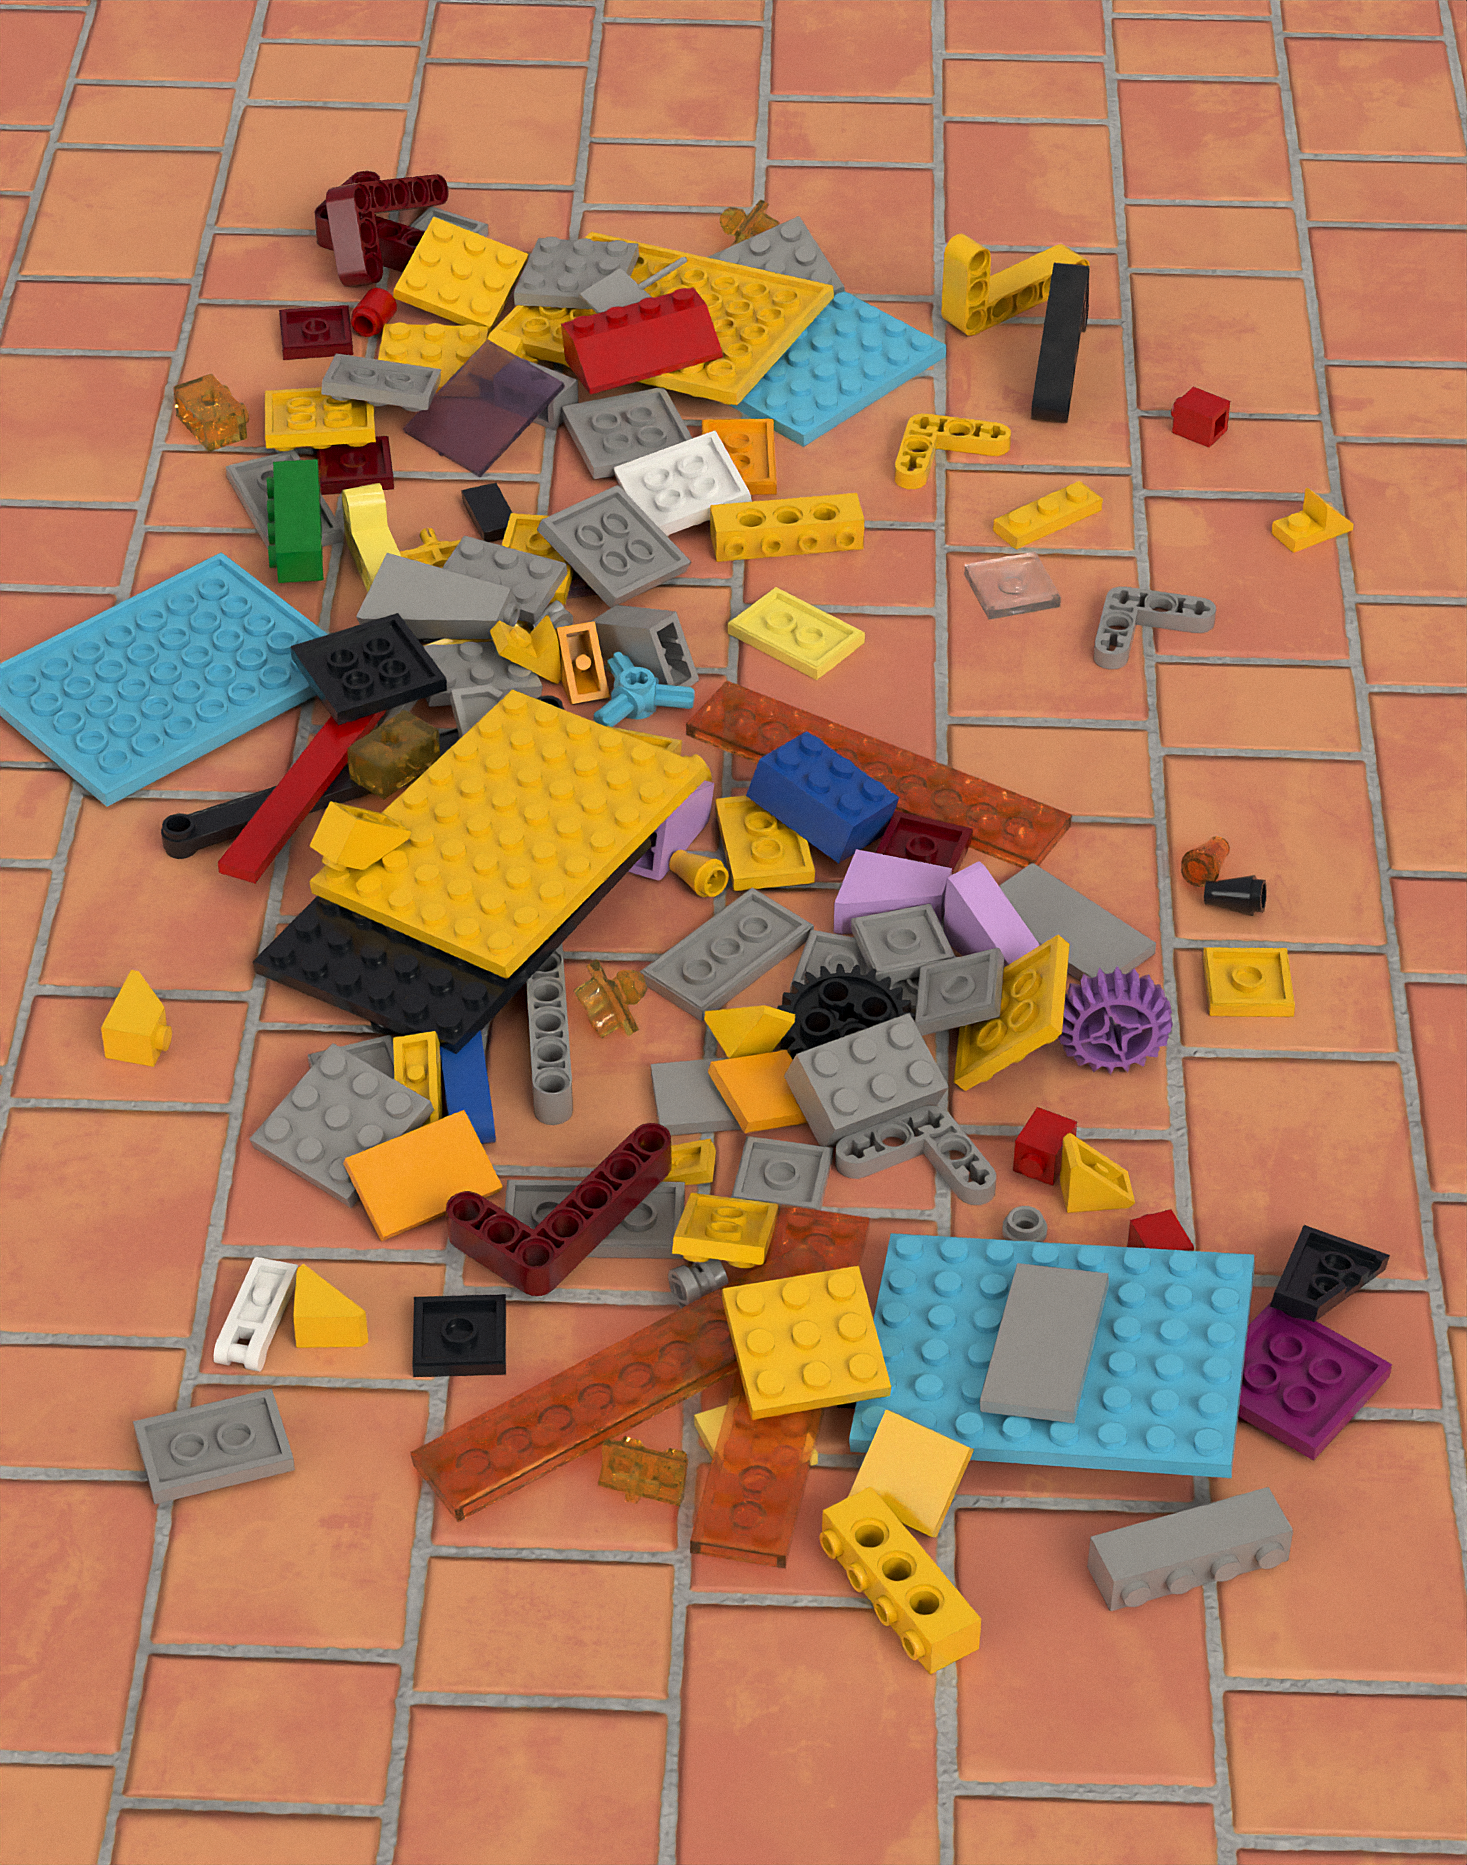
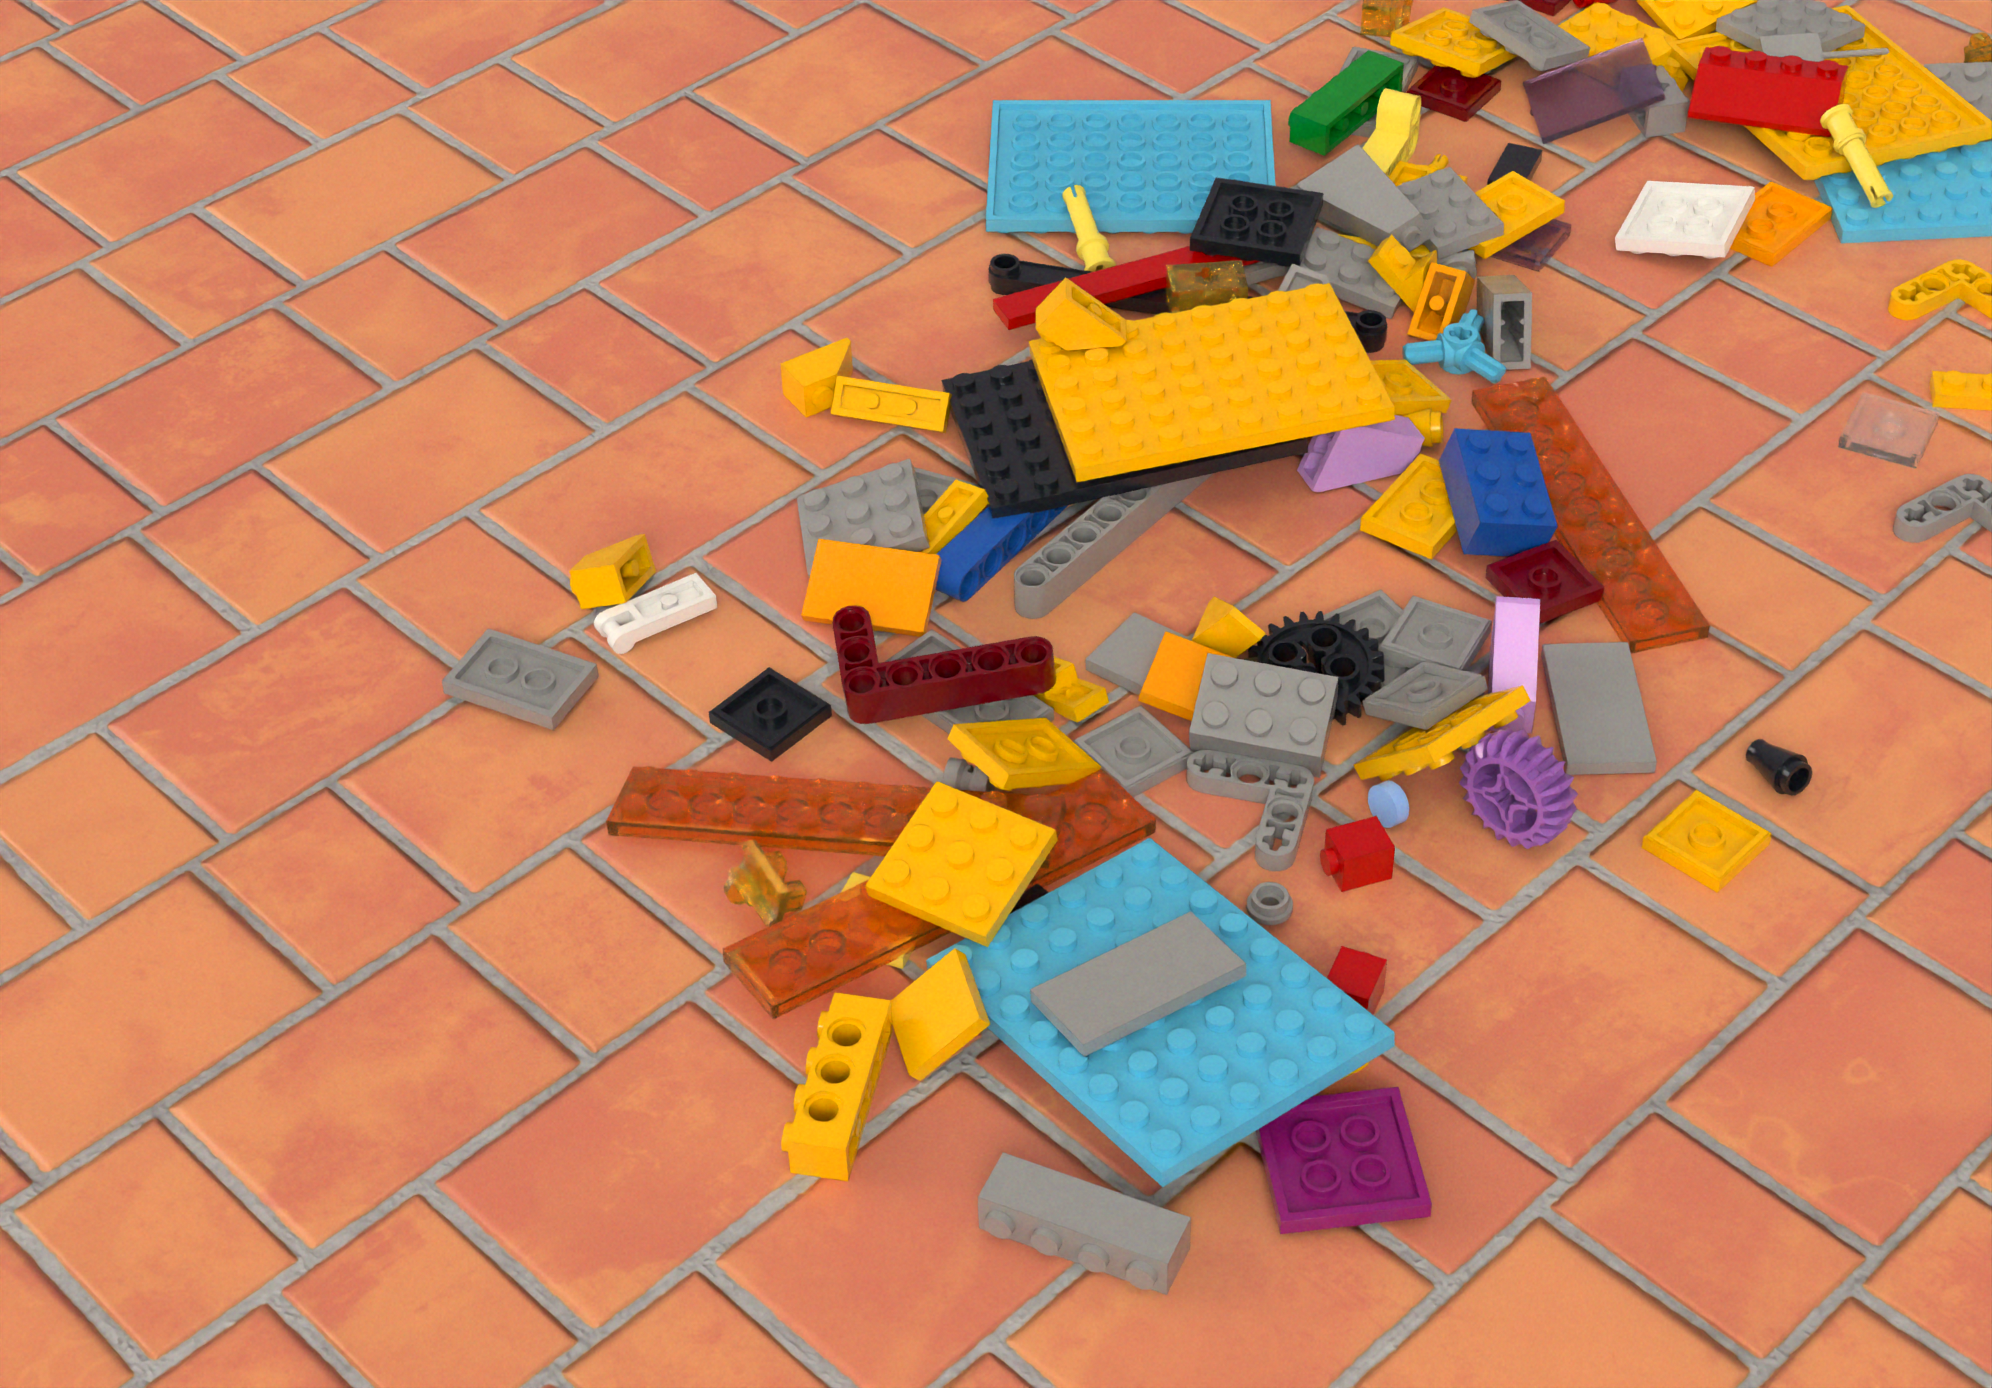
camera: 45 degrees right, 0 degrees up
yellow slope [293,1264,368,1348] -> none
light grey plate [537,485,691,608] -> none
light grey plate [562,387,693,479] -> none
clear yellow hips [574,959,647,1038] -> none
light grey tile [640,888,814,1022] -> none
yellow cone [669,849,729,897] -> none
yellow brick [710,493,865,562] -> none
light yellow tile [728,587,865,680] -> none
lavender slope [834,849,952,935] -> none
yellow slope [1060,1133,1136,1213] -> none
clear orange cone [1181,836,1230,887] -> none
black wing [1270,1225,1390,1322] -> none
none -> yellow slope [569,534,656,609]
none -> yellow plate [831,376,952,433]
none -> light yellow pin [1062,185,1116,272]
none -> light blue tile [1368,780,1409,828]
none -> light yellow pin [1820,104,1893,208]

